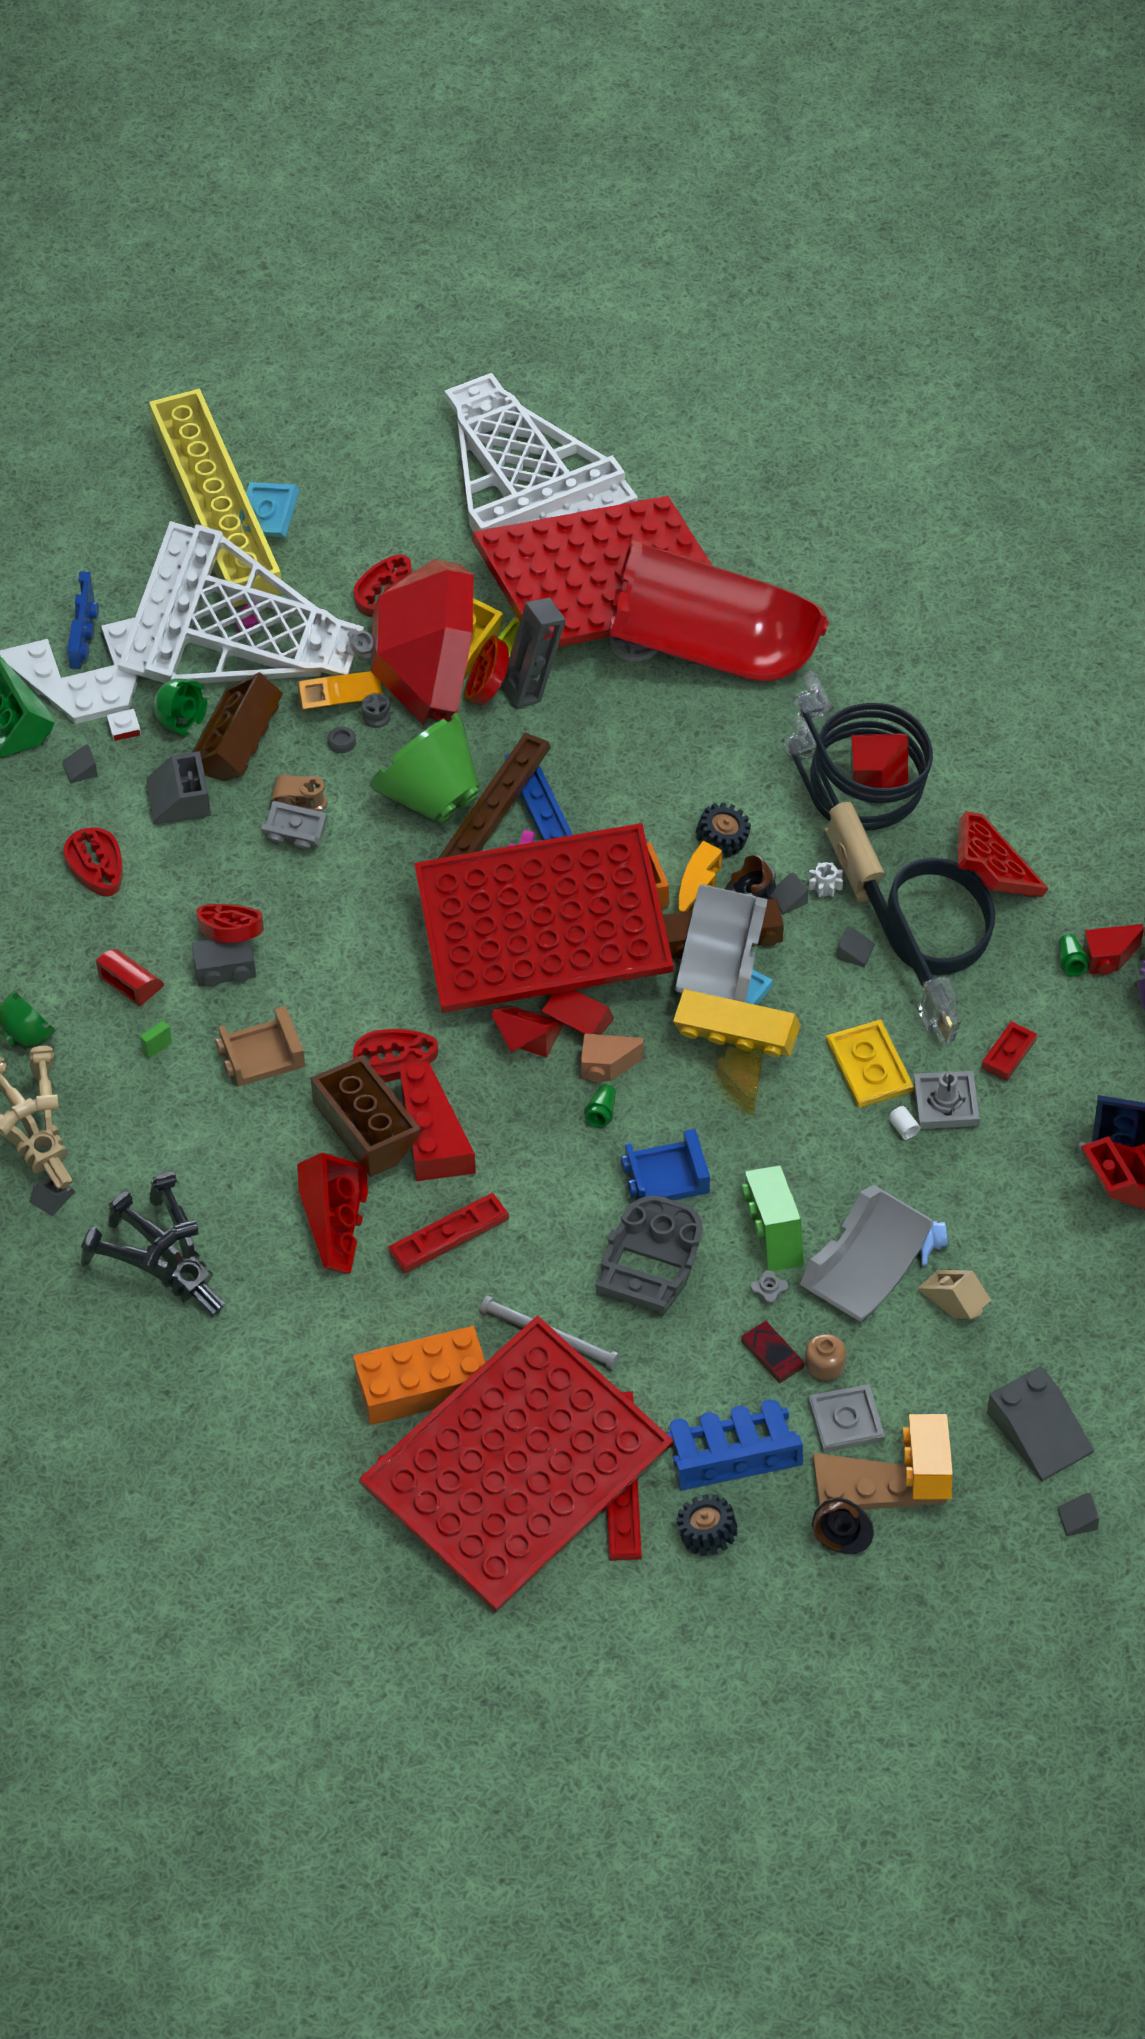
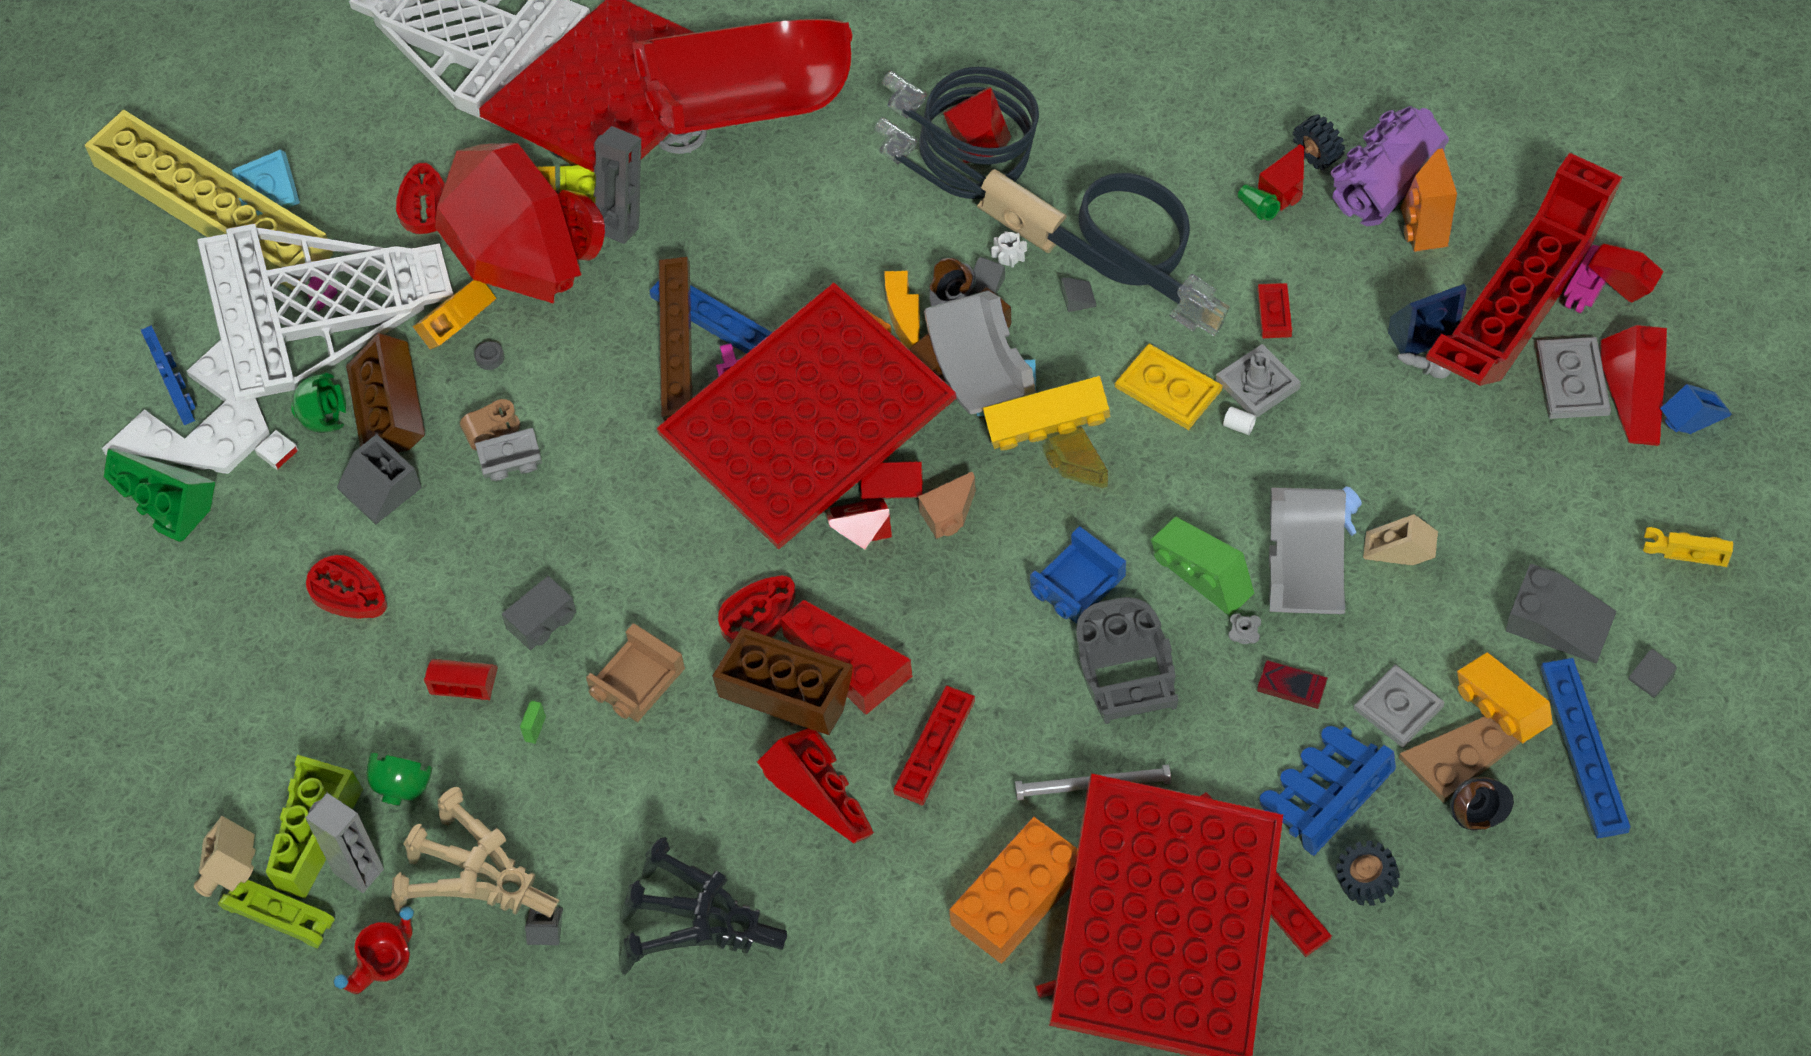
camera: 30 degrees left, 5 degrees up
dark grey slope [63,744,98,783] -> none
red piece [196,904,264,943] -> none
light grey plate [345,629,373,659] -> none
dark grey wheel [362,693,391,728] -> none
bright green cone [370,714,479,825] -> none
green cone [584,1084,616,1128] -> none
black wheel [695,802,751,857] -> none
medium nougat head [805,1334,846,1381] -> none
red wing [958,811,1049,897] -> none
none -> blue plate [1541,658,1631,839]

